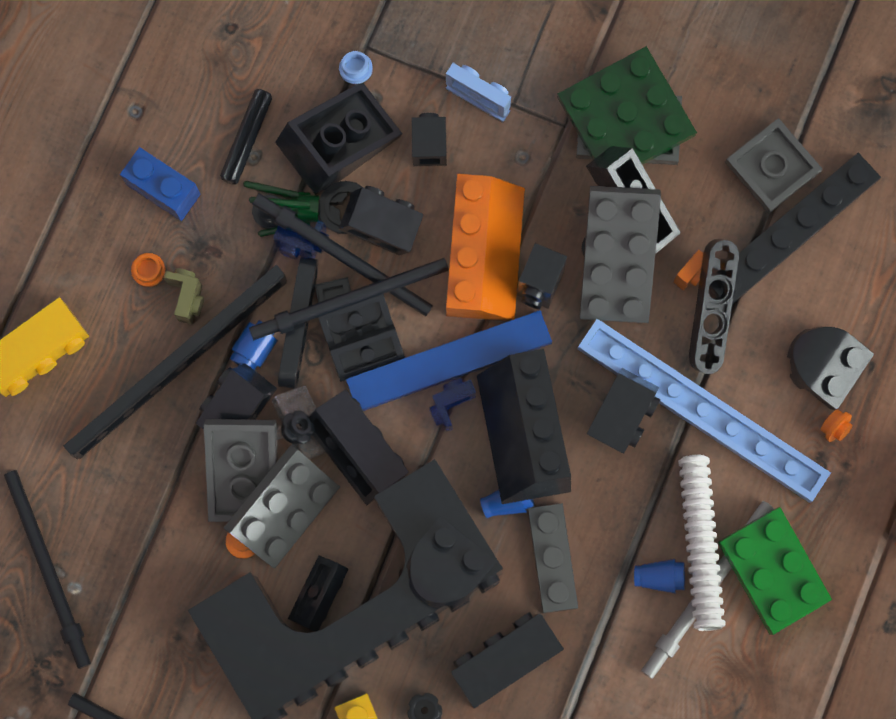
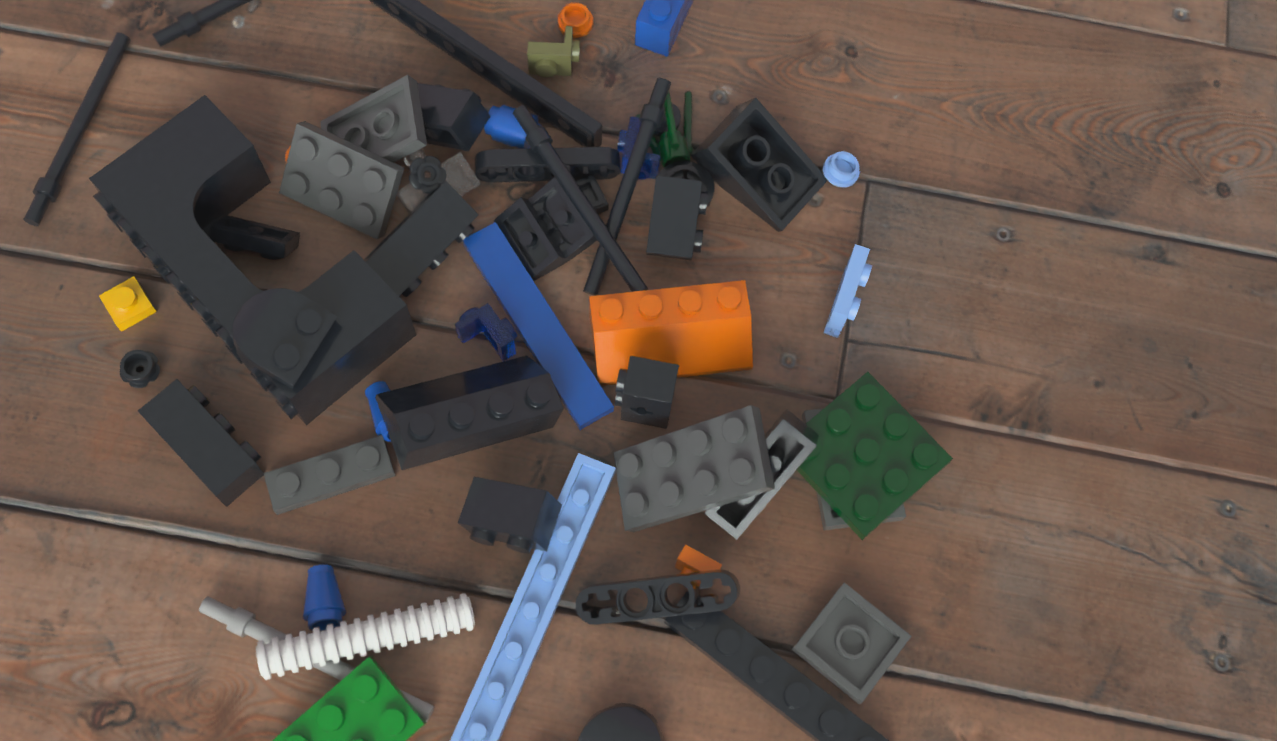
camera: 70 degrees right, 10 degrees down
black axle [220,89,272,184] -> none
black brick [412,113,447,166] -> none

